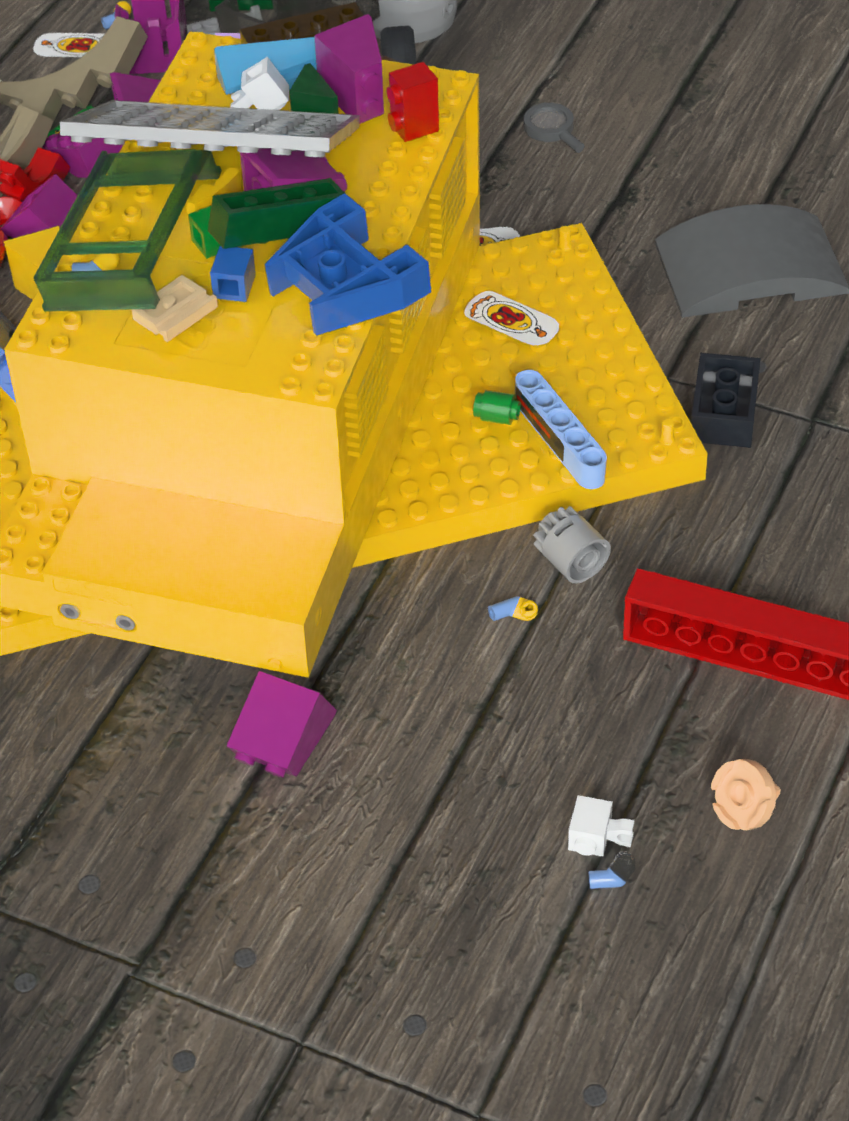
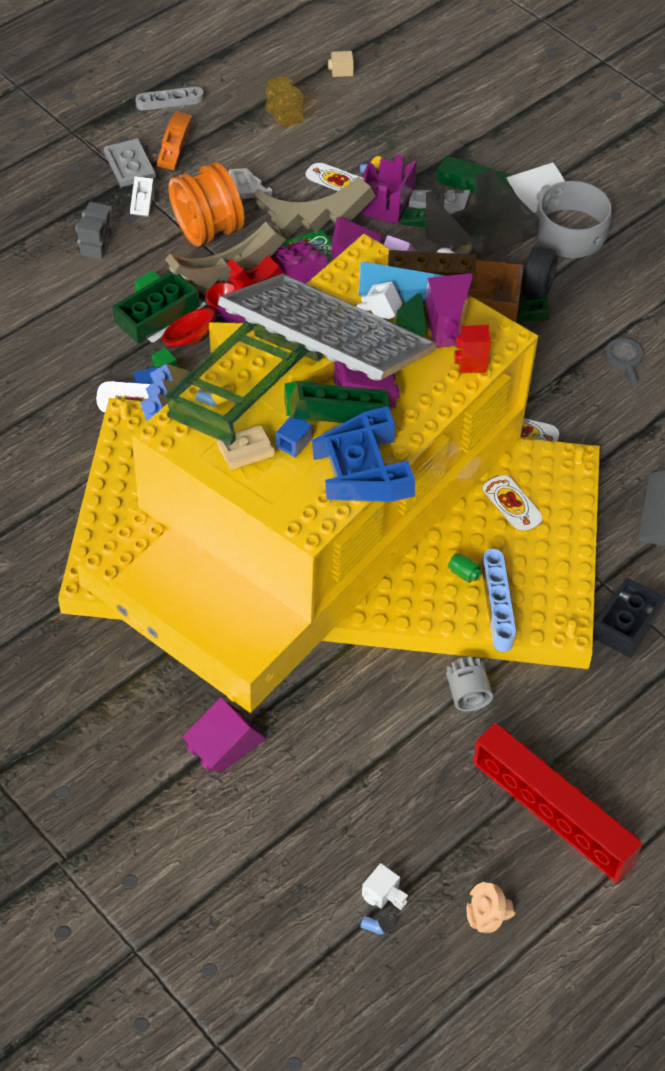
camera: 20 degrees right, 5 degrees up
arm [488,596,538,621] -> none

